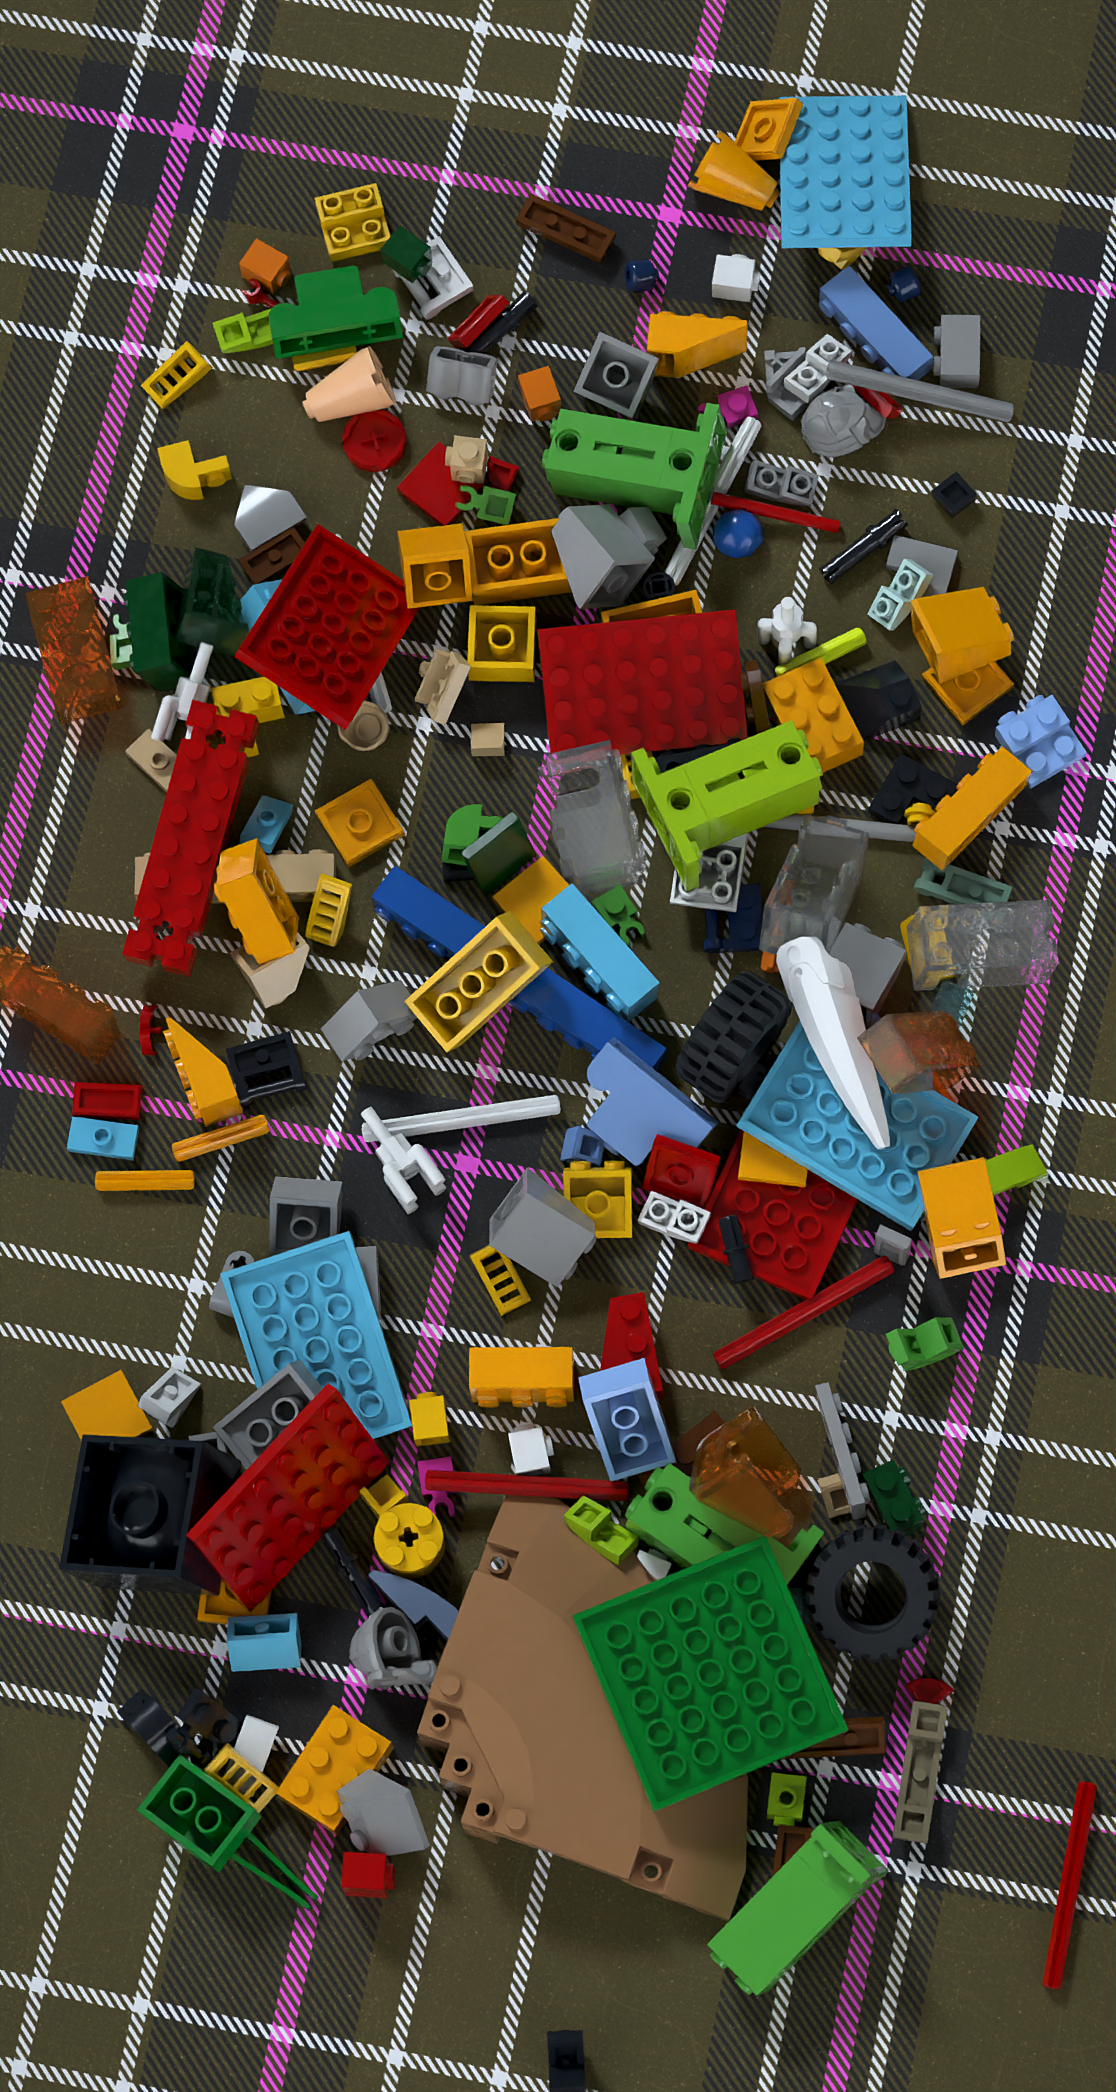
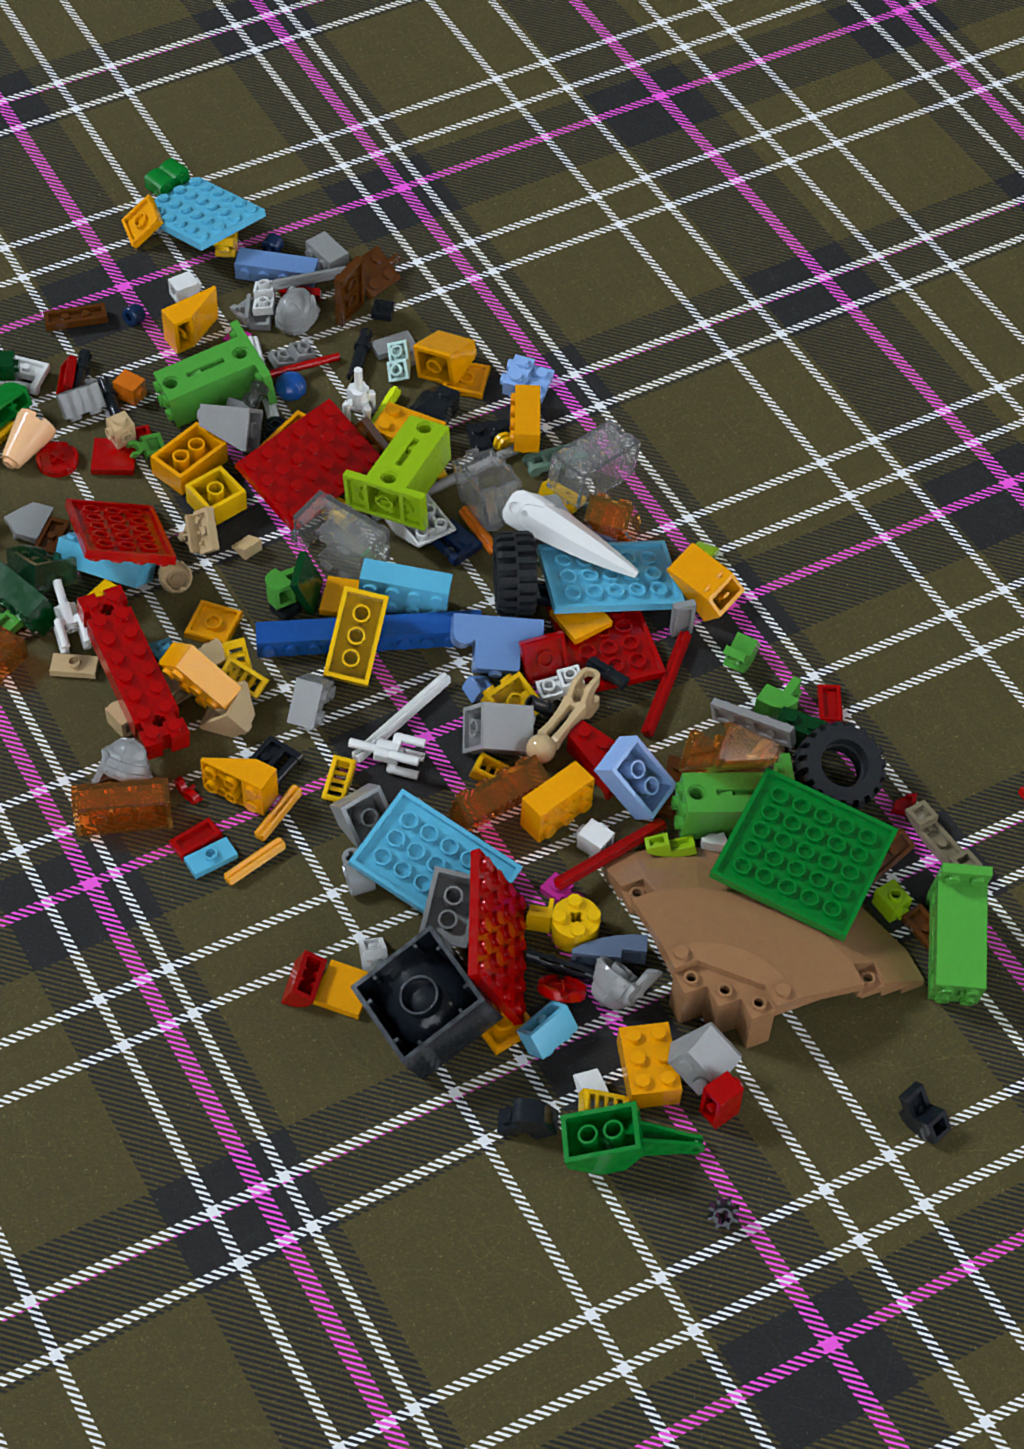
camera: 50 degrees left, 20 degrees down
black plate [166,1688,243,1769] -> none
light orange slope [397,523,473,609] -> none
yellow brick [409,1392,450,1447] -> none
light grey slope [573,332,659,418] -> none
light orange cone [688,130,780,211] -> none
none -> light grey head [91,737,153,785]
none -> black pin [97,376,122,416]
none -> green brick [144,158,190,196]
none -> yellow slope [221,655,270,699]
none -> clear smoke bush [242,380,269,409]
none -> red brick [281,950,327,1007]
none -> yellow slope [321,755,357,802]
none -> reddish brown plate [333,255,365,327]
none -> reddish brown plate [361,245,401,300]
none -> clear orange brick [448,754,550,832]
none -> black axle [525,695,568,722]
none -> tan piece [526,667,600,764]
none -> red tile [537,974,587,1003]
none -> black gear [707,1195,740,1230]
none -> bright green brick [754,676,802,720]
none -> red tile [817,684,843,725]

